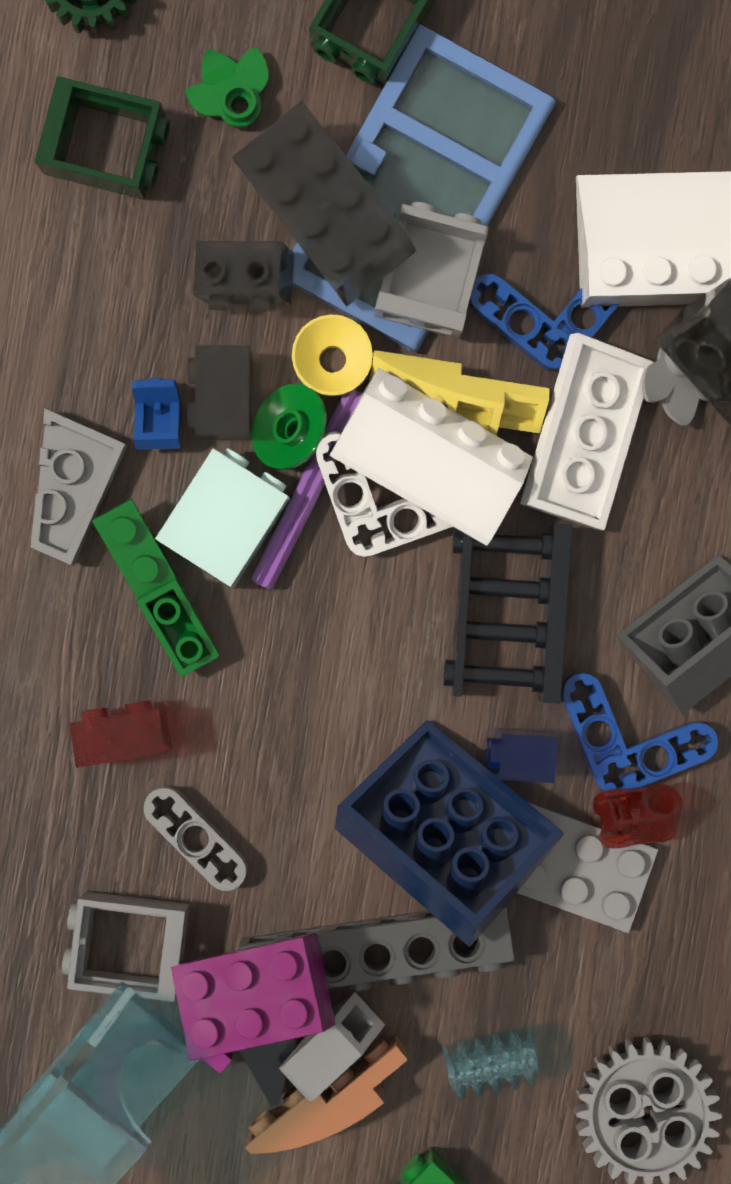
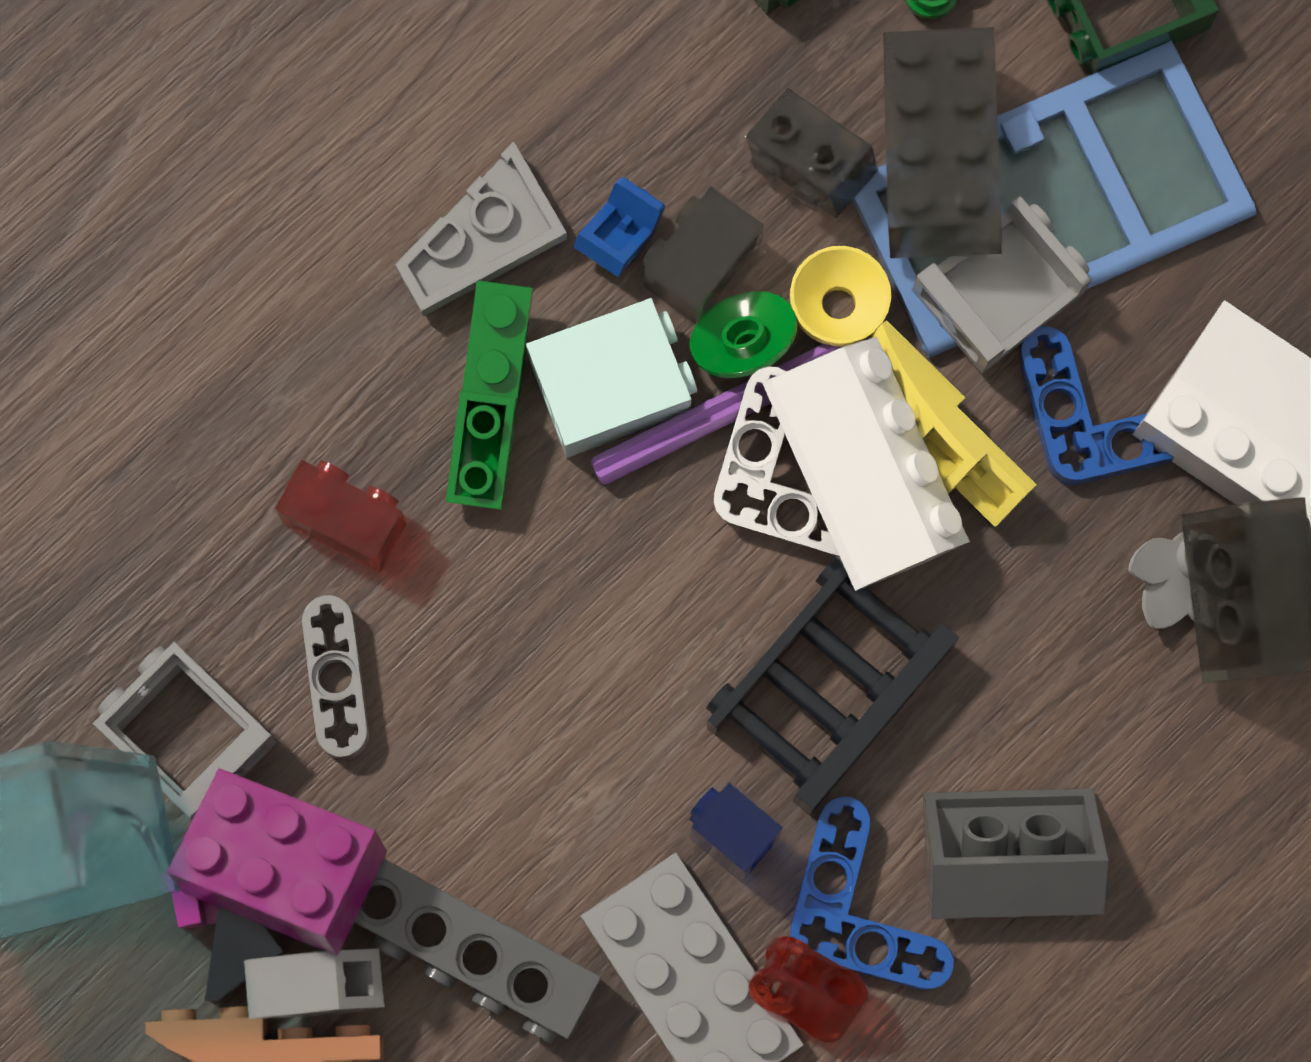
camera: 35 degrees right, 10 degrees down
dark blue slope [335,720,564,947] -> none
white plate [520,333,653,531] -> none

